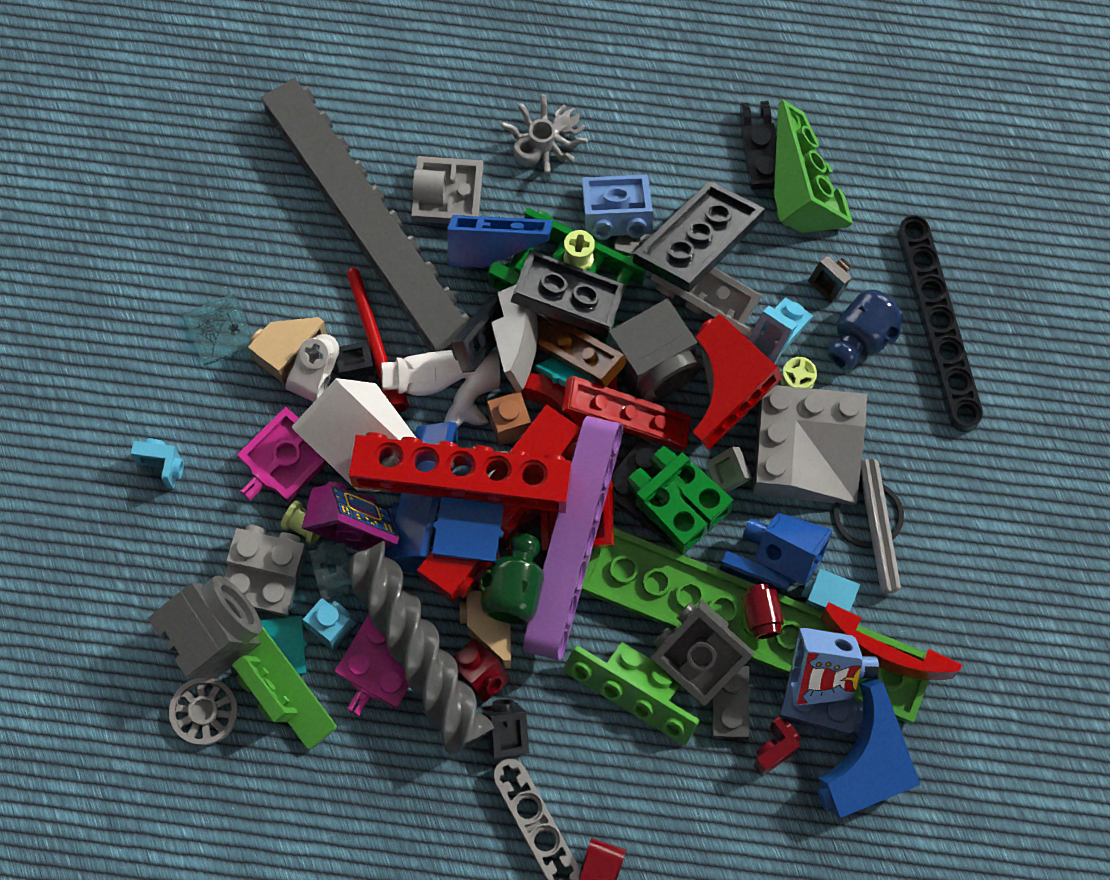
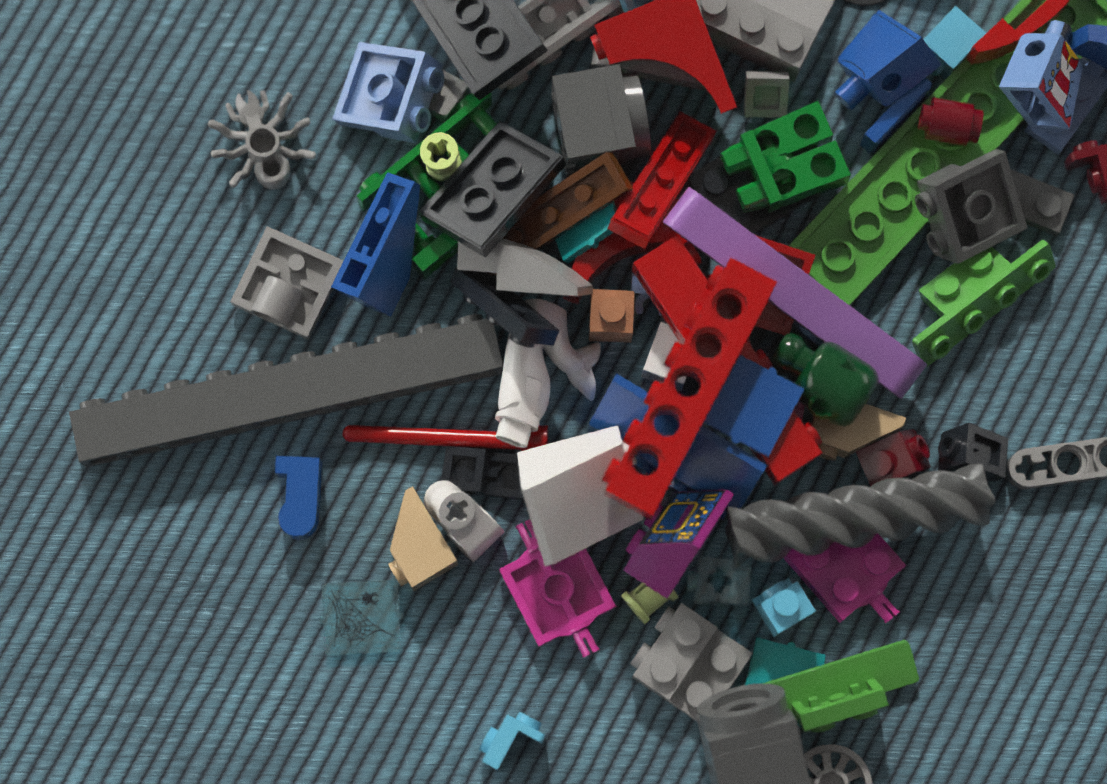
camera: 70 degrees left, 10 degrees up
none -> blue leg [275,456,322,540]

